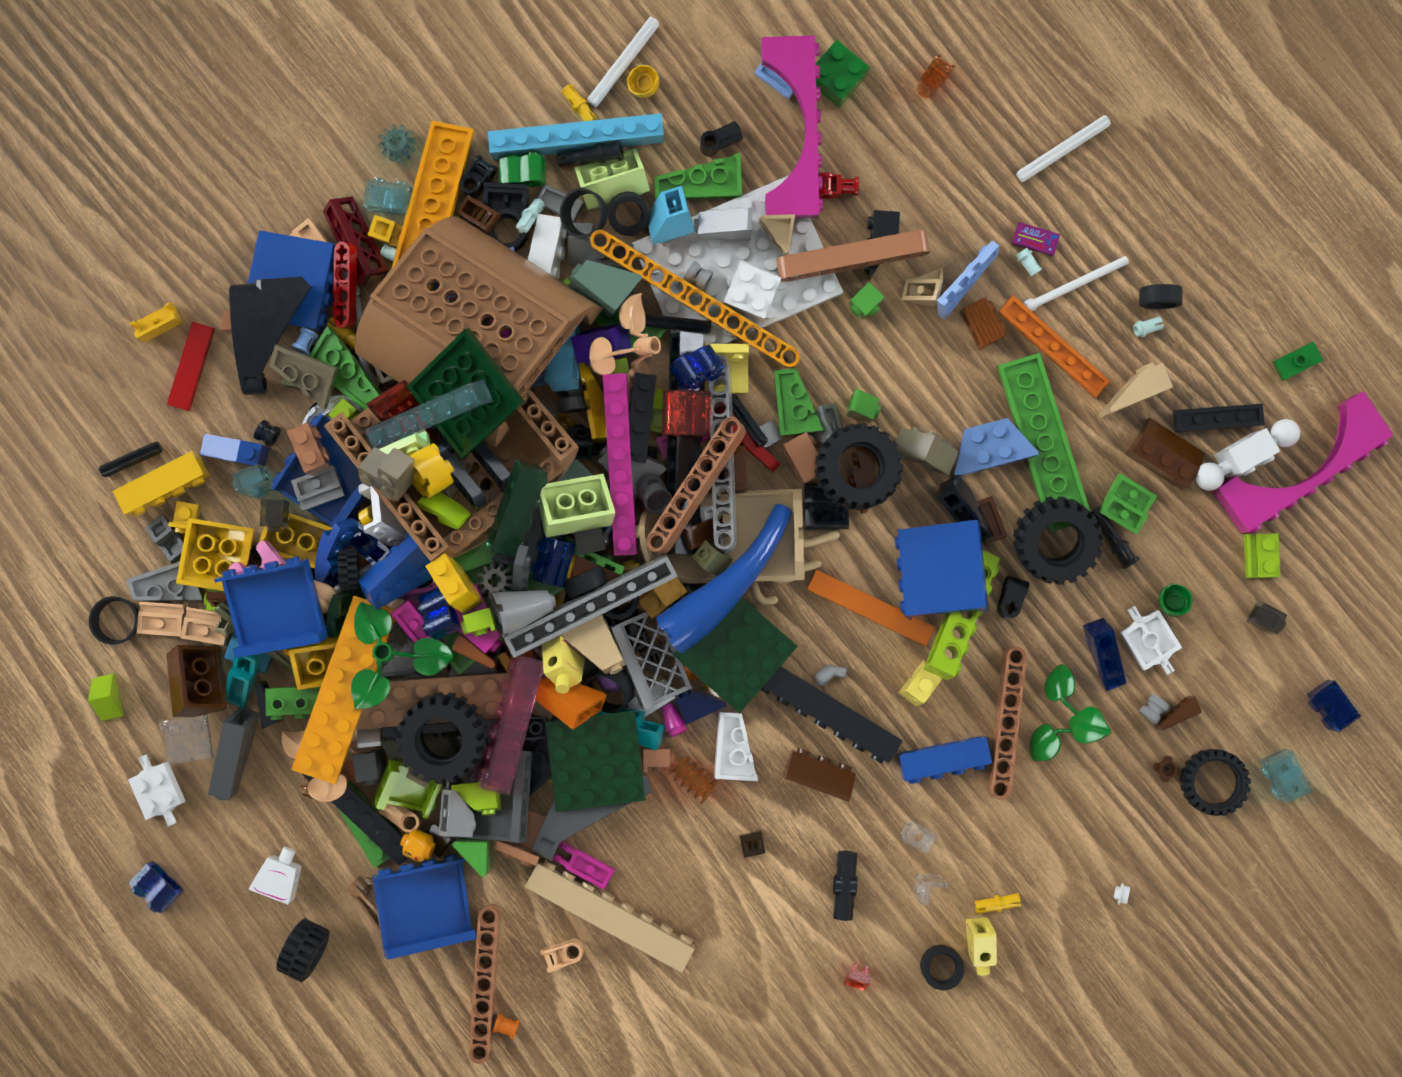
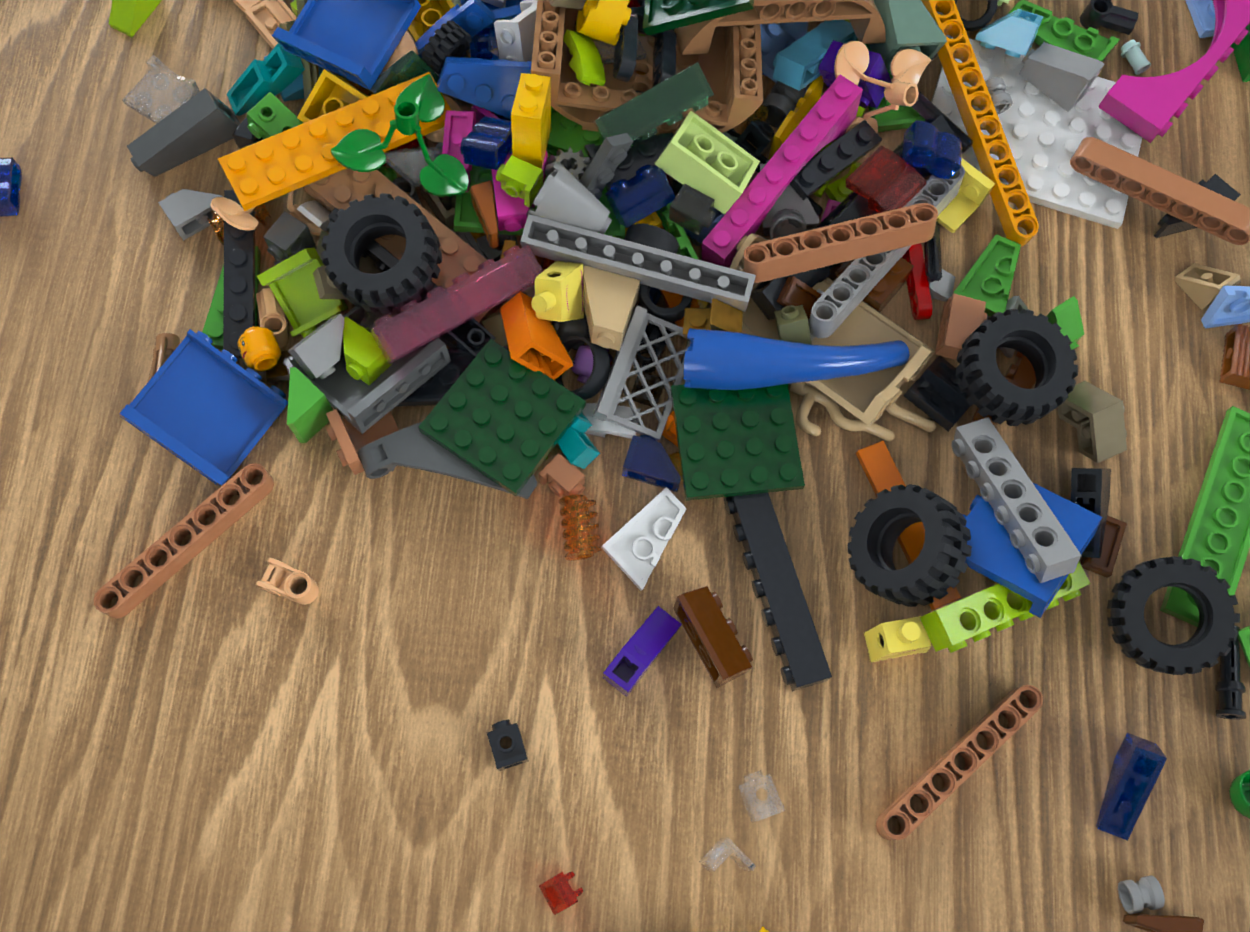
camera: 35 degrees right, 15 degrees down
white plate [128,754,186,827] -> none
reddish brown slope [166,645,227,717] -> none
white torso [249,847,301,905] -> none
black tyre [276,918,330,983] -> none
orange bush [492,1013,520,1040] -> none
tan brick [525,860,695,973] -> none
dark pink hinge [553,842,615,890] -> none
dark pink cone [661,703,687,737] -> none
white brick [723,261,781,324] -> none
dark brown tile [739,830,766,858] -> none
tan slope [759,214,795,256] -> none
light grey arm [815,665,847,687] -> none
red connector [818,172,859,199] -> none
black piece [833,850,858,921] -> none
bright green brick [848,282,884,319] -> none
blue brick [897,736,992,784] -> none
medium blue wing [954,418,1039,476] -> none
black piece [997,575,1029,619] -> none
green plant [1030,664,1112,762] -> none
white plate [1119,606,1182,675] -> none
none -> light grey slope [158,189,222,241]
none -> black brick [487,719,529,771]
none -> dark purple slope [603,606,682,697]
none -> black tyre [848,484,972,607]
none -> light grey brick [952,417,1081,583]
none -> light aqua pin [1120,39,1151,75]

